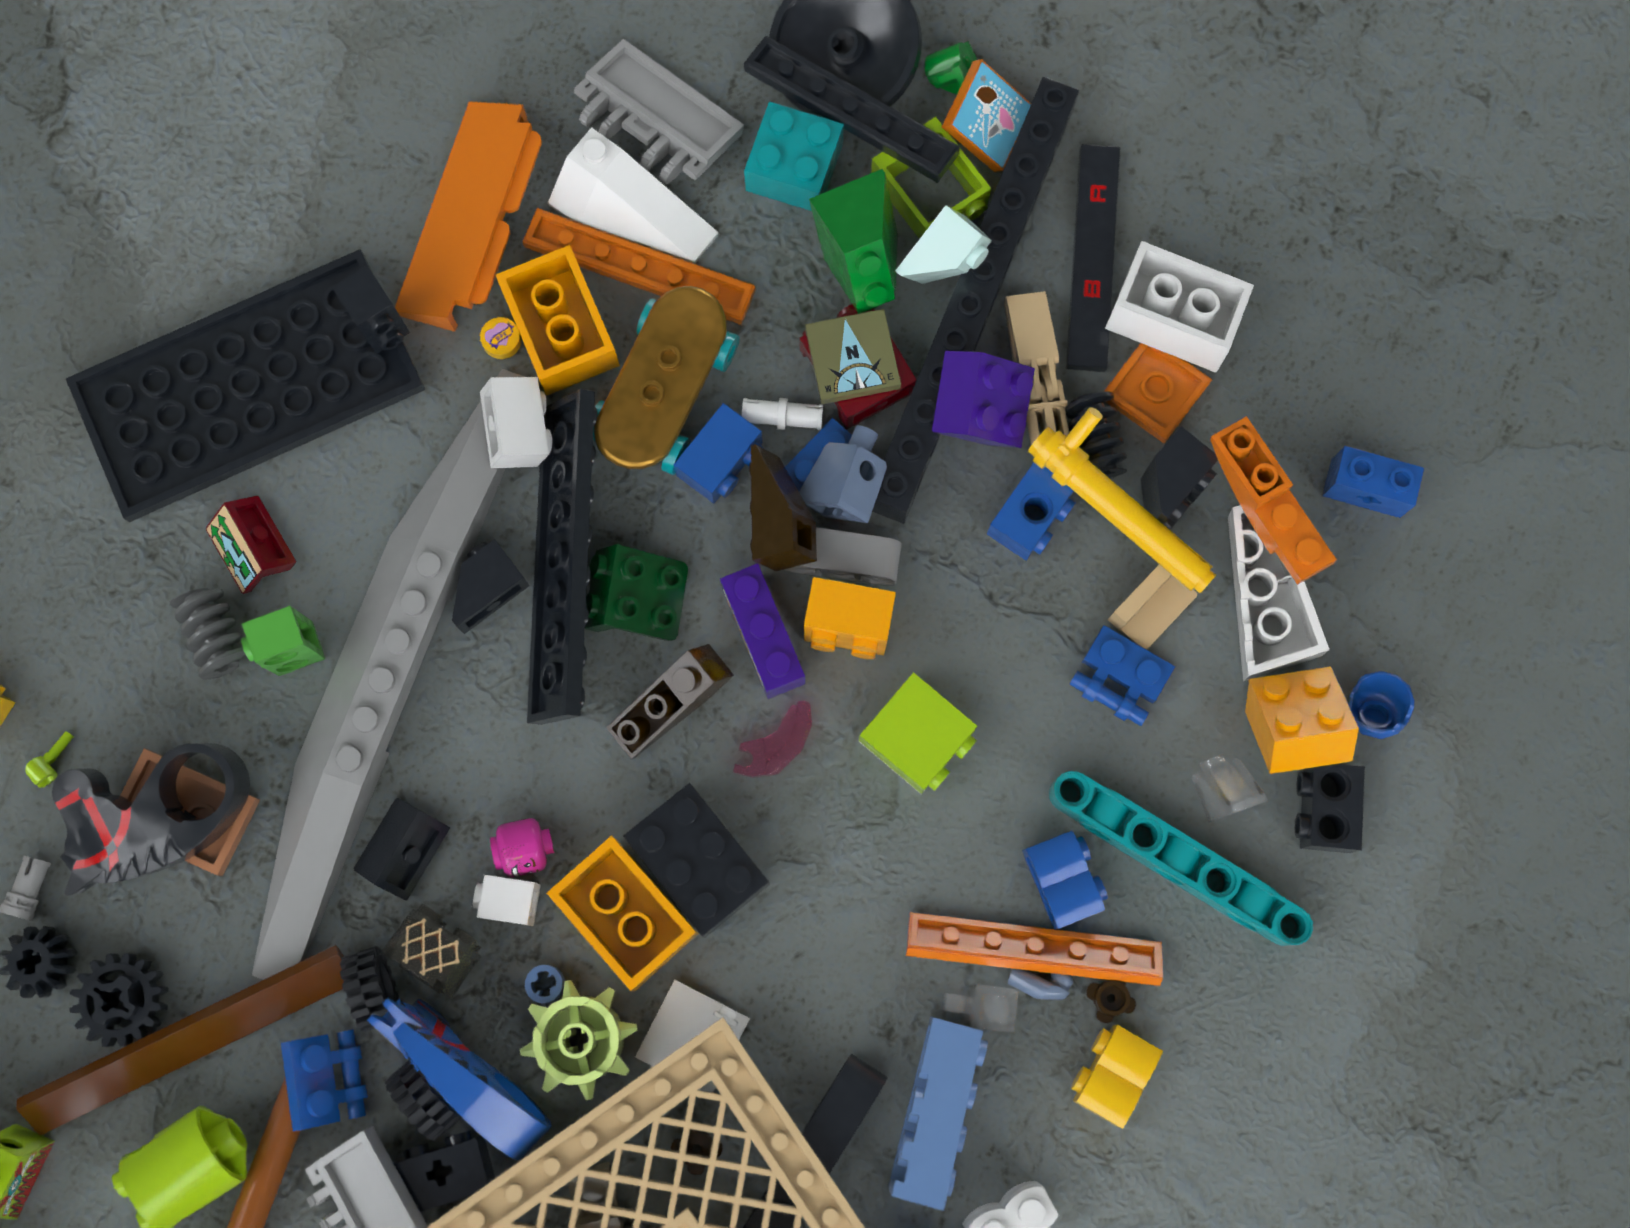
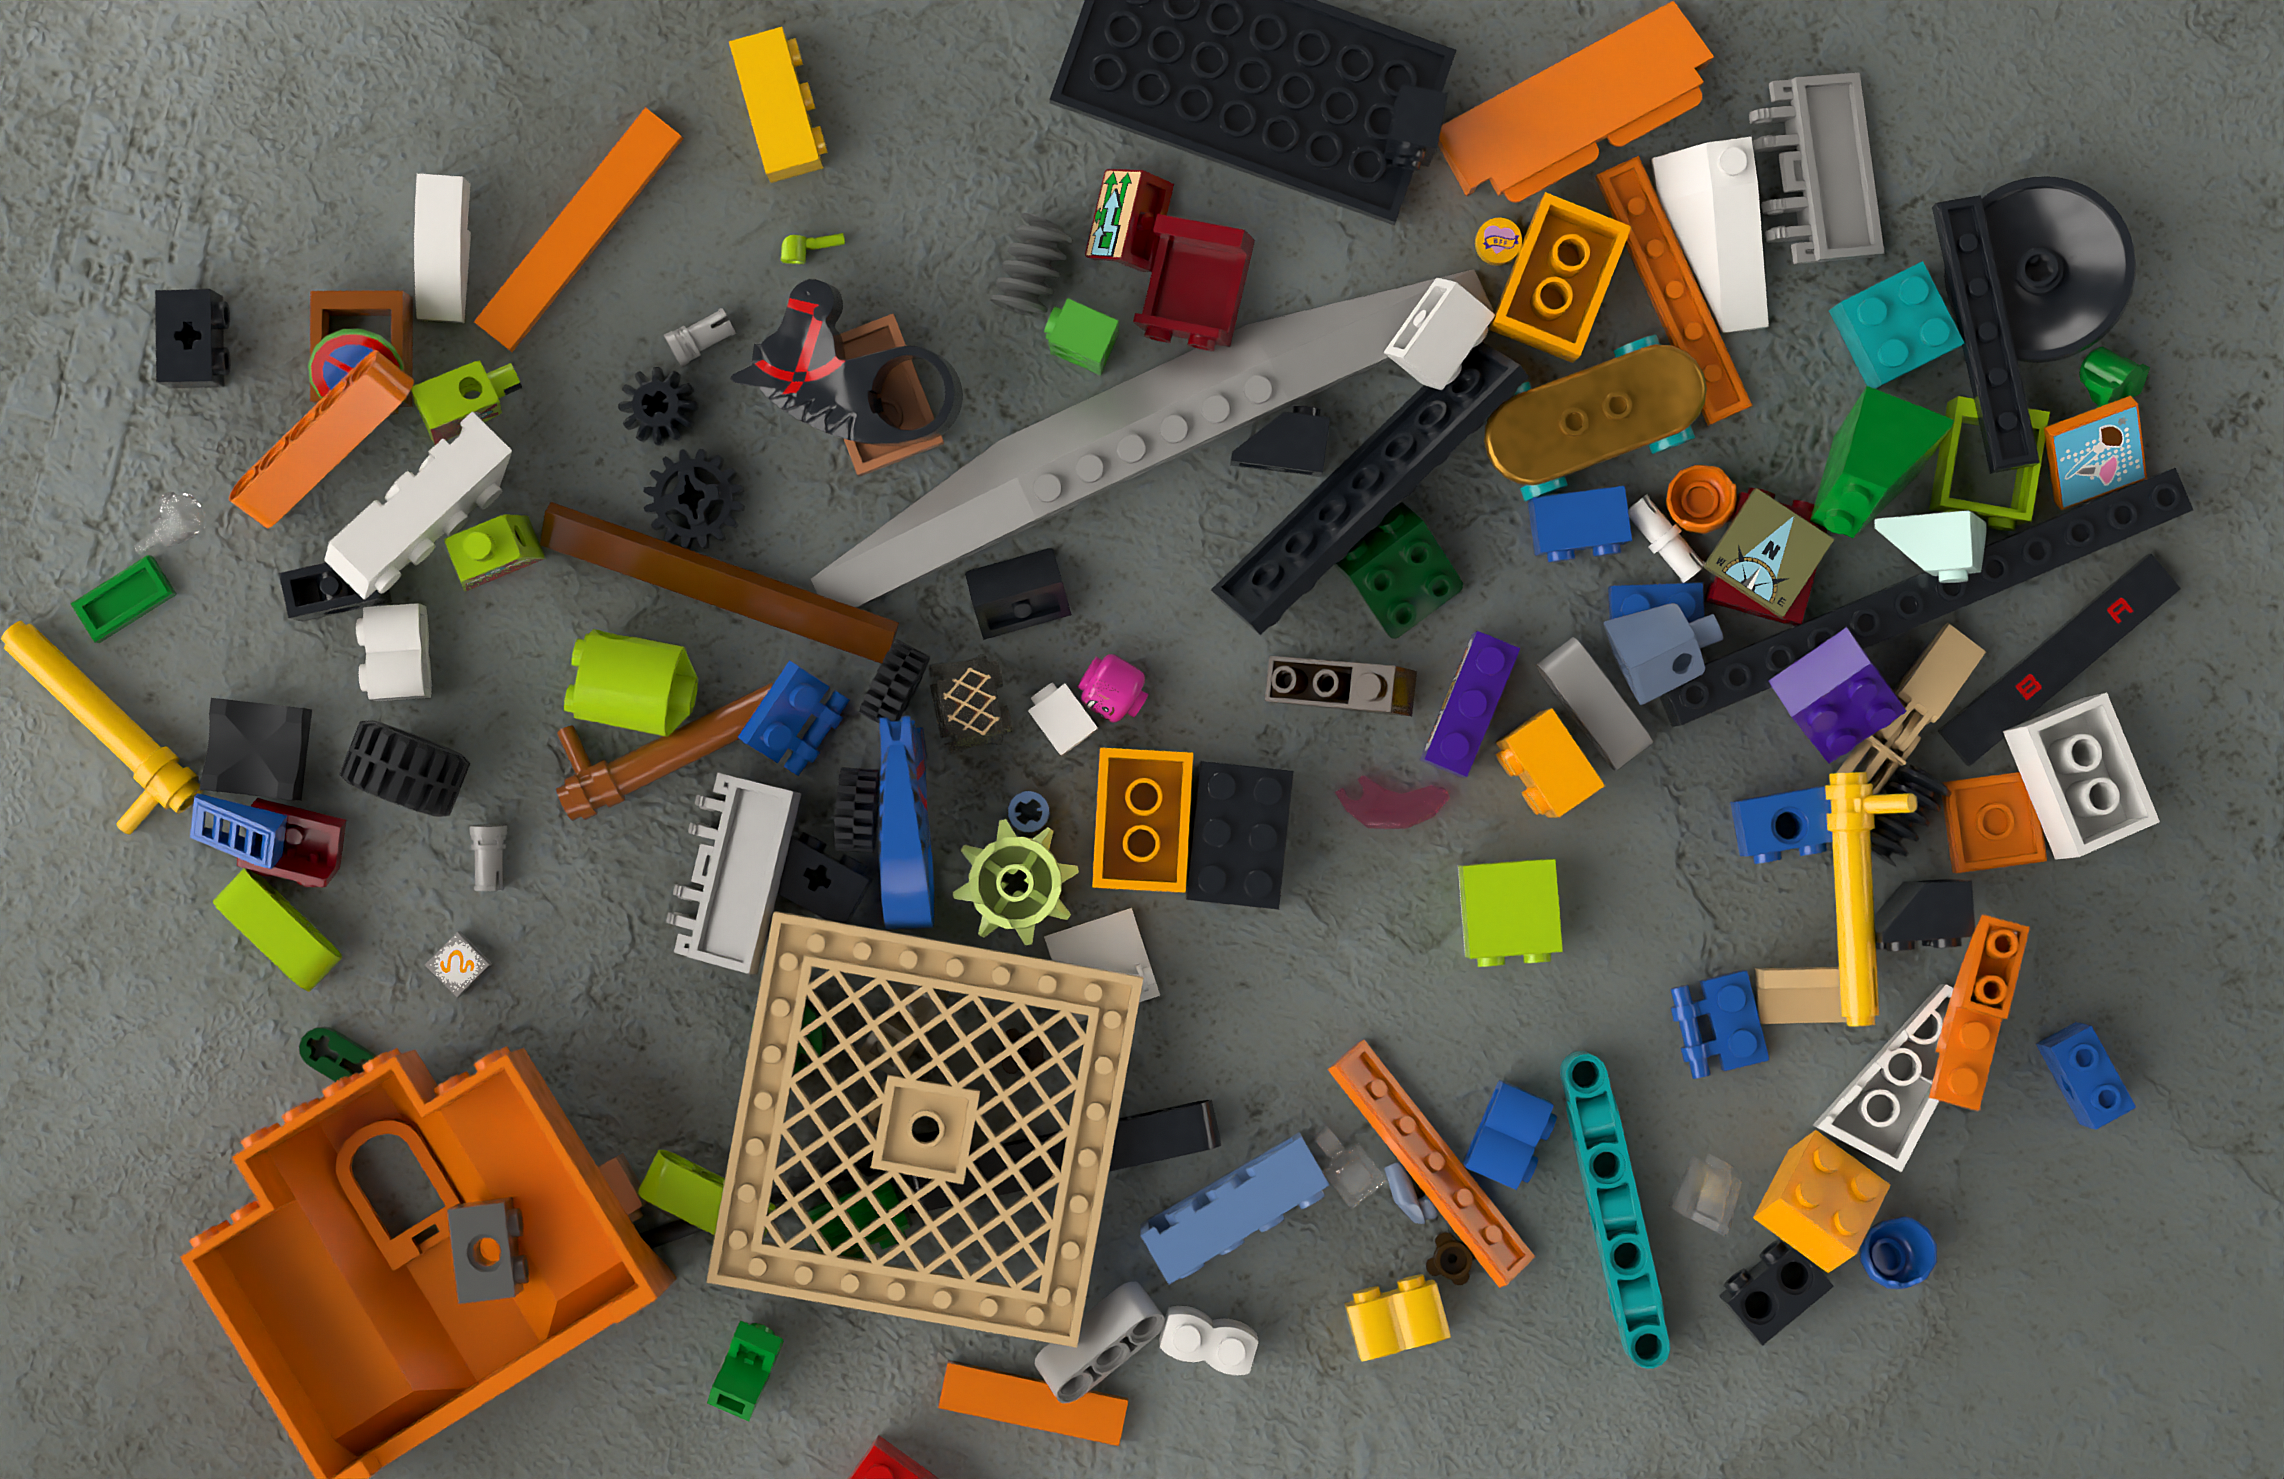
camera: 40 degrees right, 10 degrees up
dark brown slope [749,444,817,571] -> none
none -> dark red panel [1133,214,1255,351]
none -> orange hair [1666,465,1737,534]

